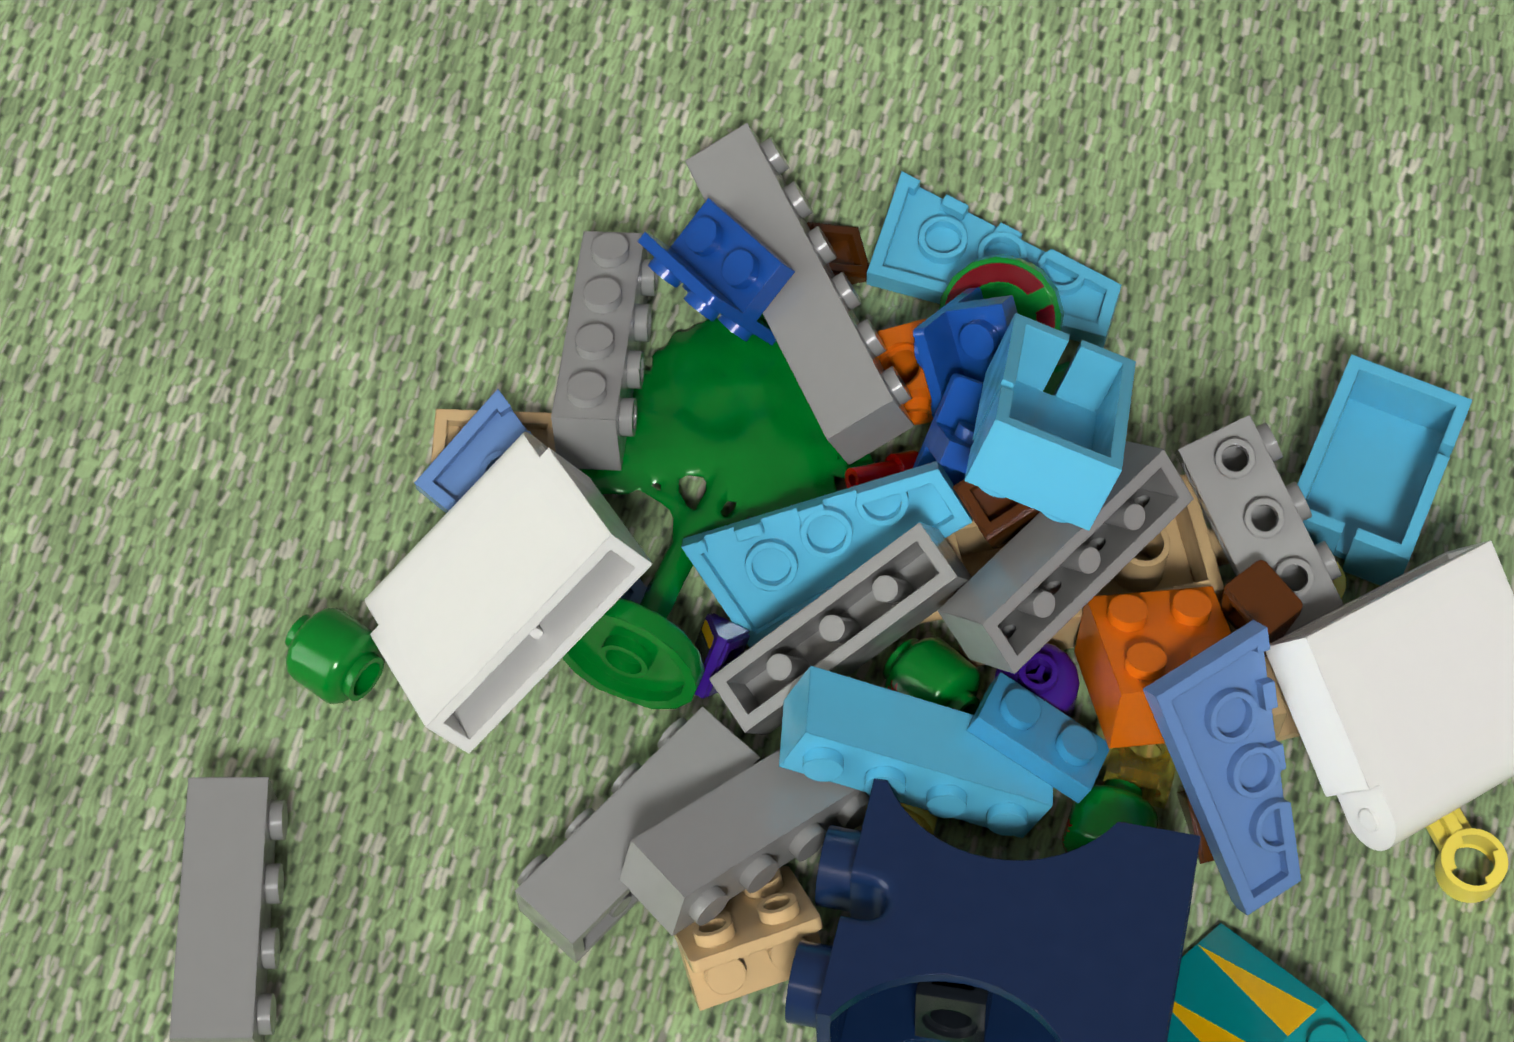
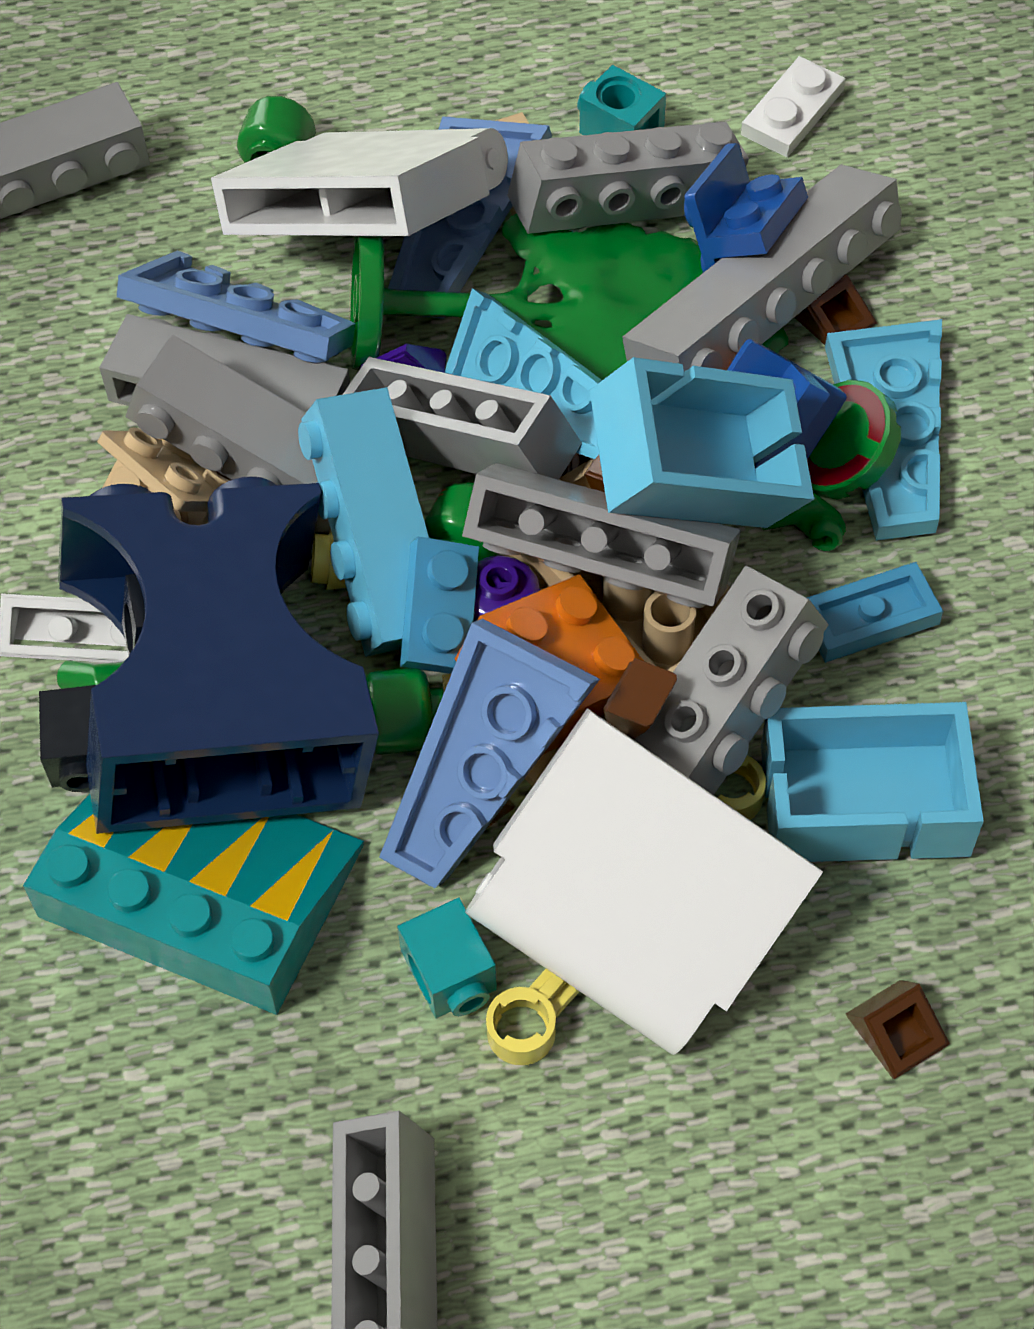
camera: 65 degrees right, 5 degrees down
none -> medium blue wing [117,250,355,363]
none -> teal brick [397,897,497,1019]
none -> teal brick [577,64,666,135]
none -> white plate [741,56,845,158]
none -> dark azure plate [807,562,943,663]

